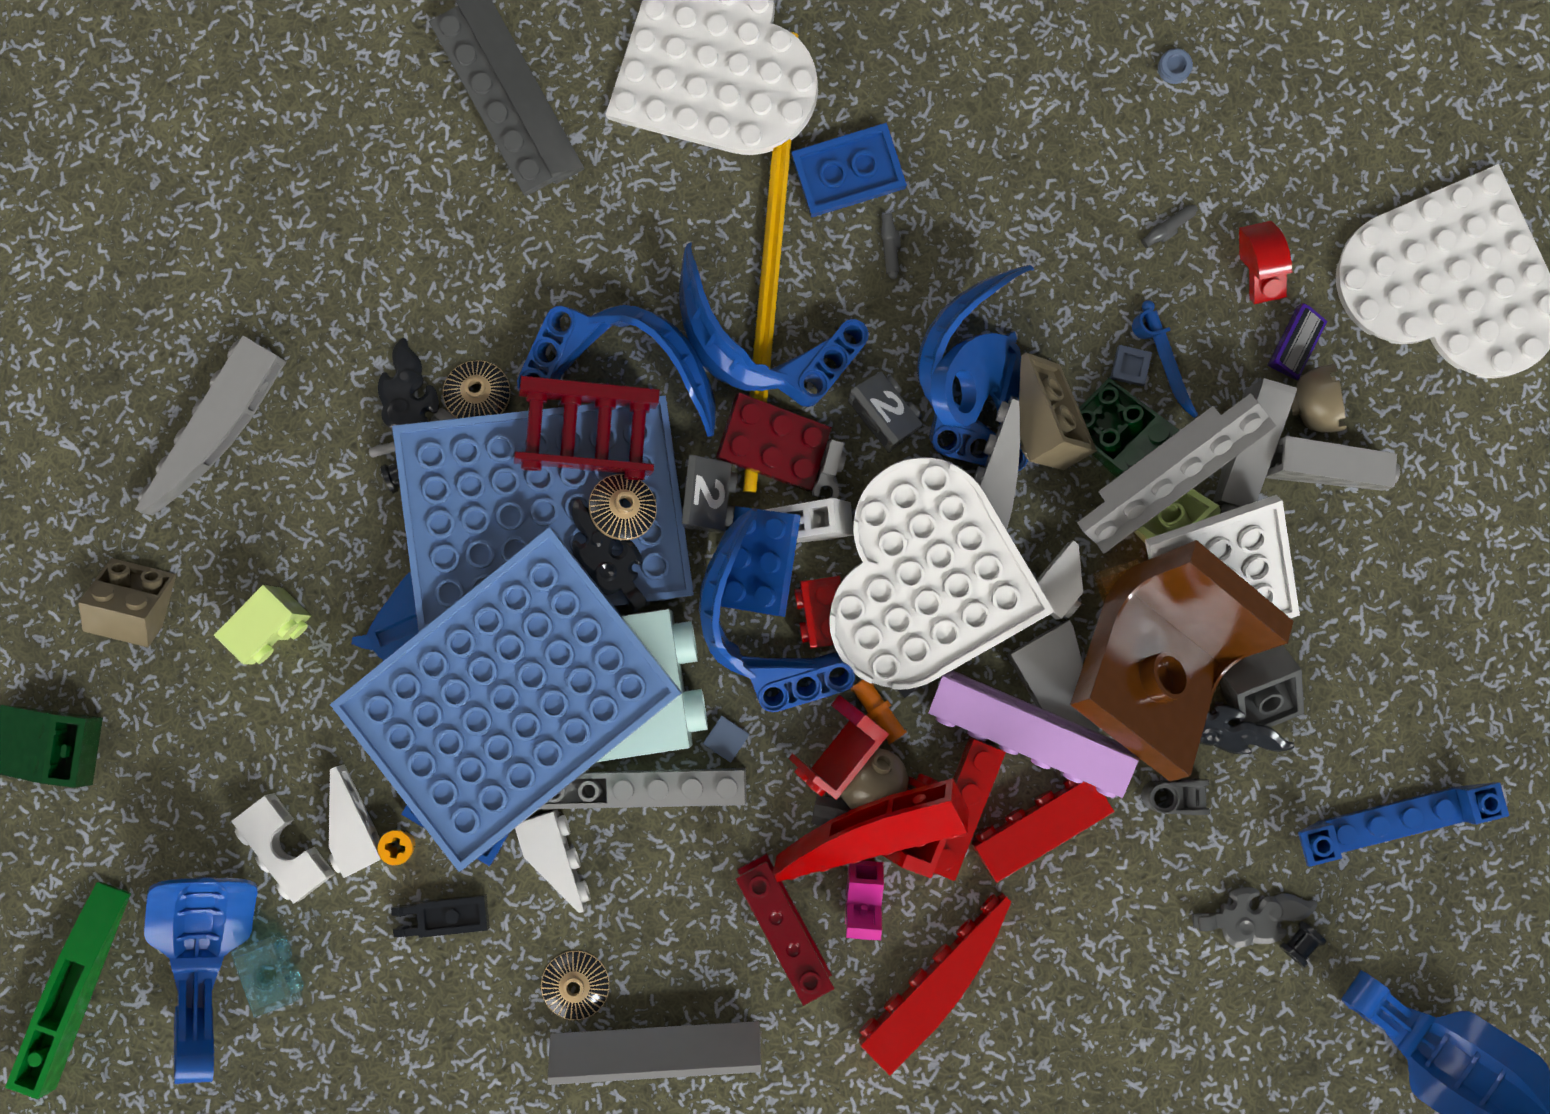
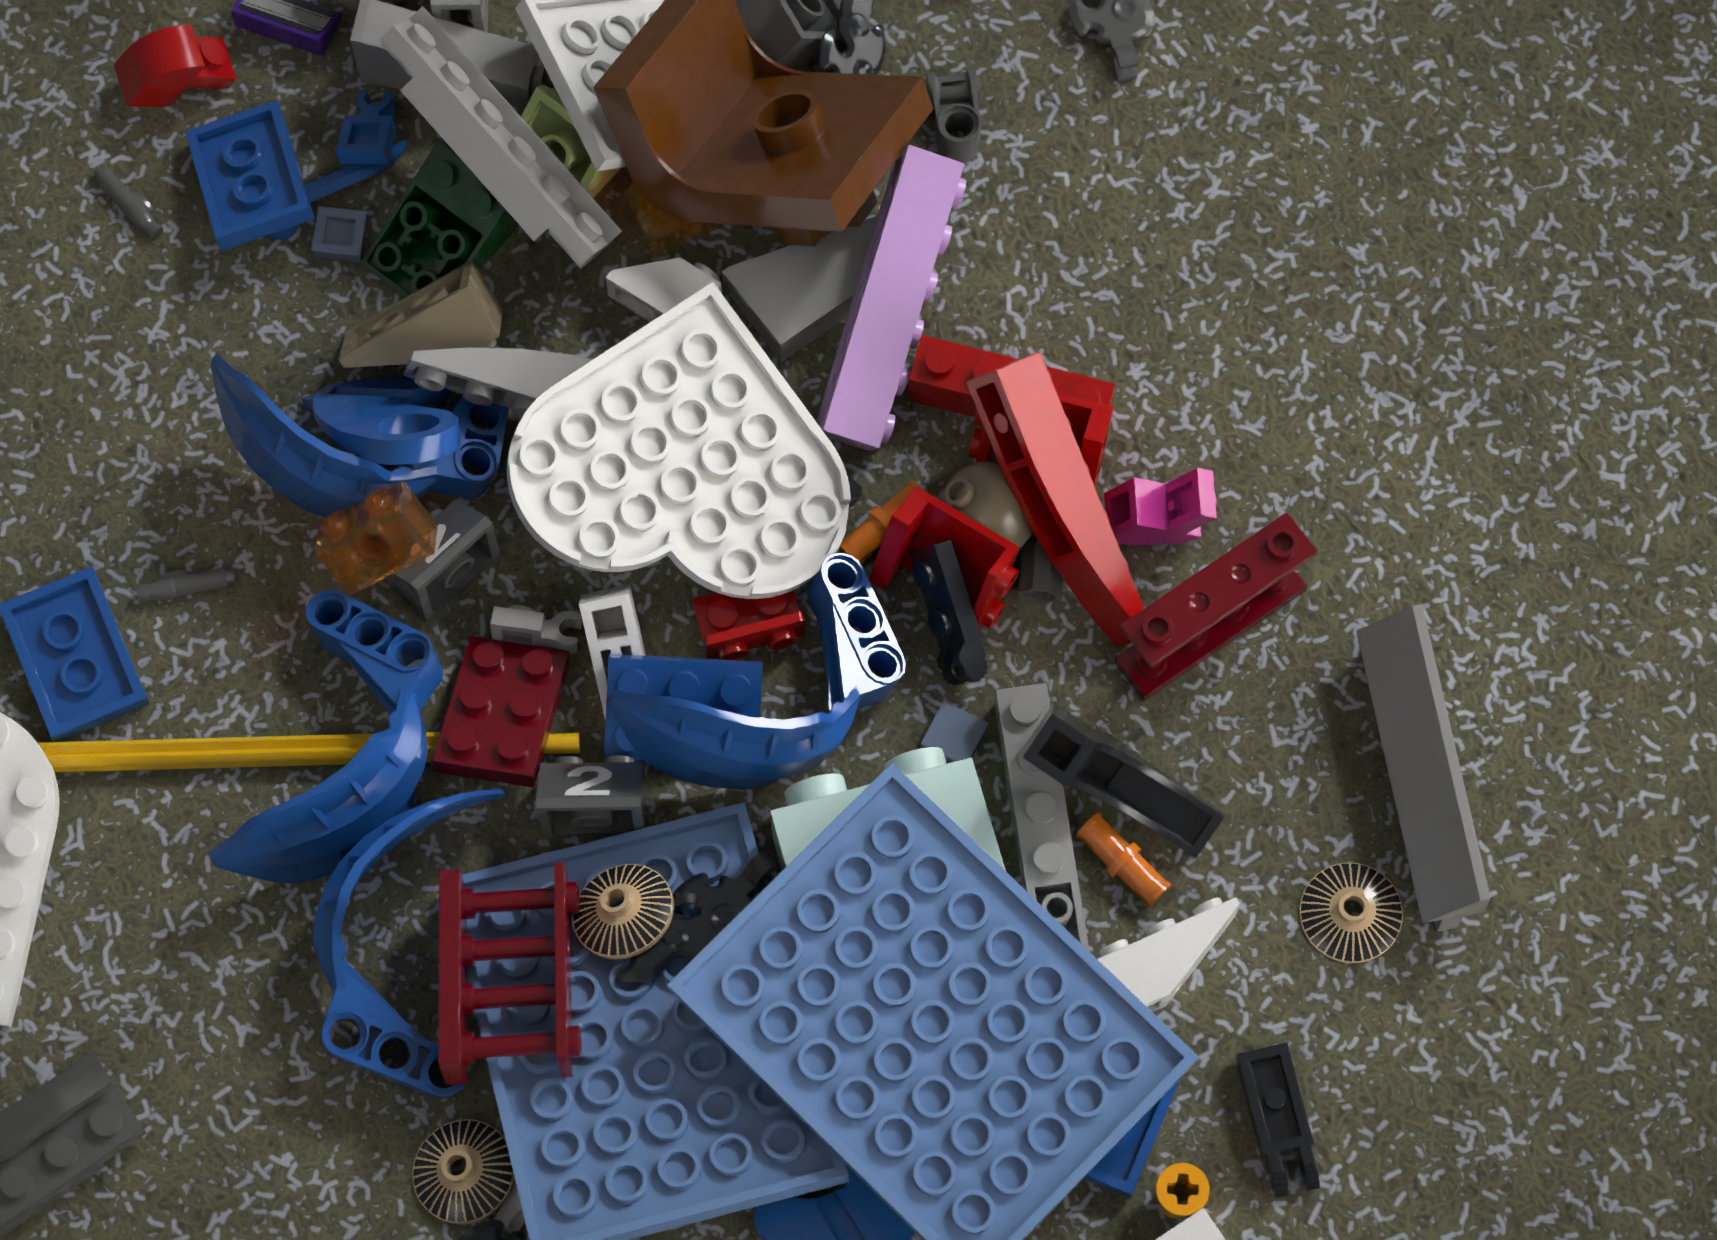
camera: 95 degrees left, 15 degrees down
red slope [859,893,1011,1076] -> none
red brick [971,779,1114,883] -> none
none -> blue plate [185,100,315,251]
none -> clear orange brick [315,481,438,596]
none -> blue plate [335,90,396,165]
none -> black hinge [909,540,989,685]
none -> black arch [1022,703,1225,858]
none -> orange pin [1075,812,1172,908]

